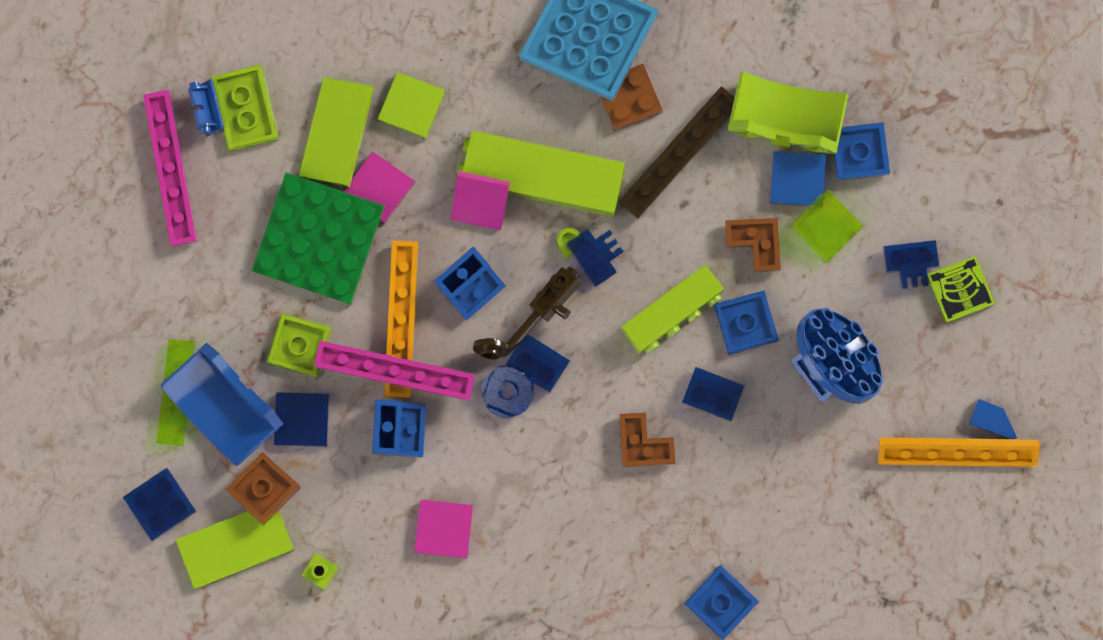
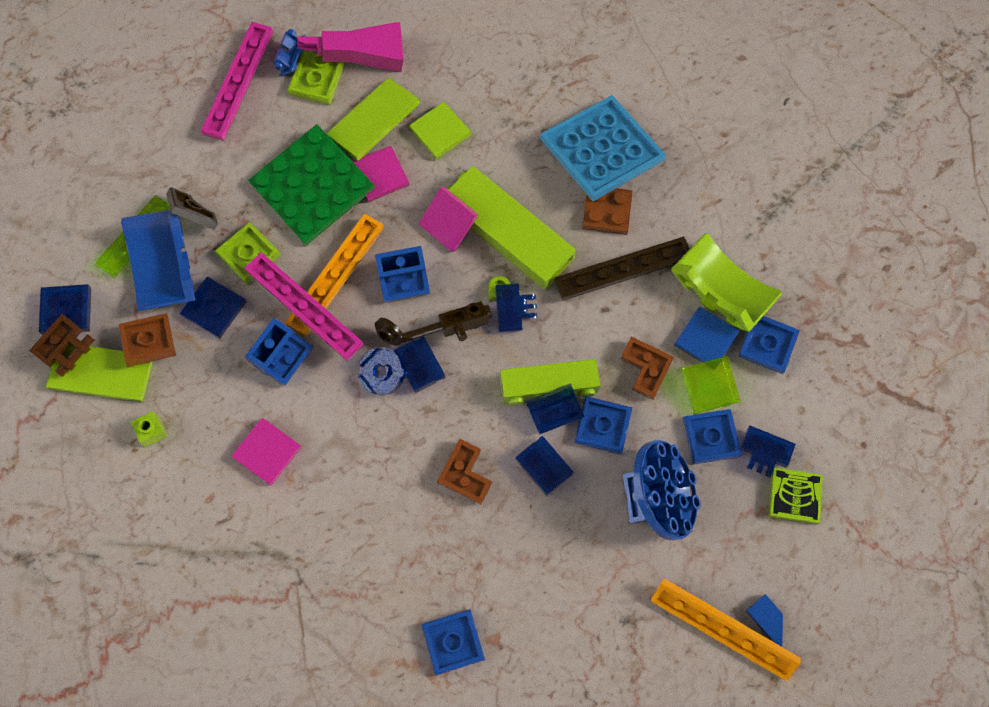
camera: 25 degrees right, 10 degrees down
none -> reddish brown plate [29,314,95,377]
none -> dark brown tile [166,187,218,230]
none -> dark pink piece [297,22,404,72]
none -> clear blue plate [526,383,585,435]
none -> blue tile [683,409,742,465]

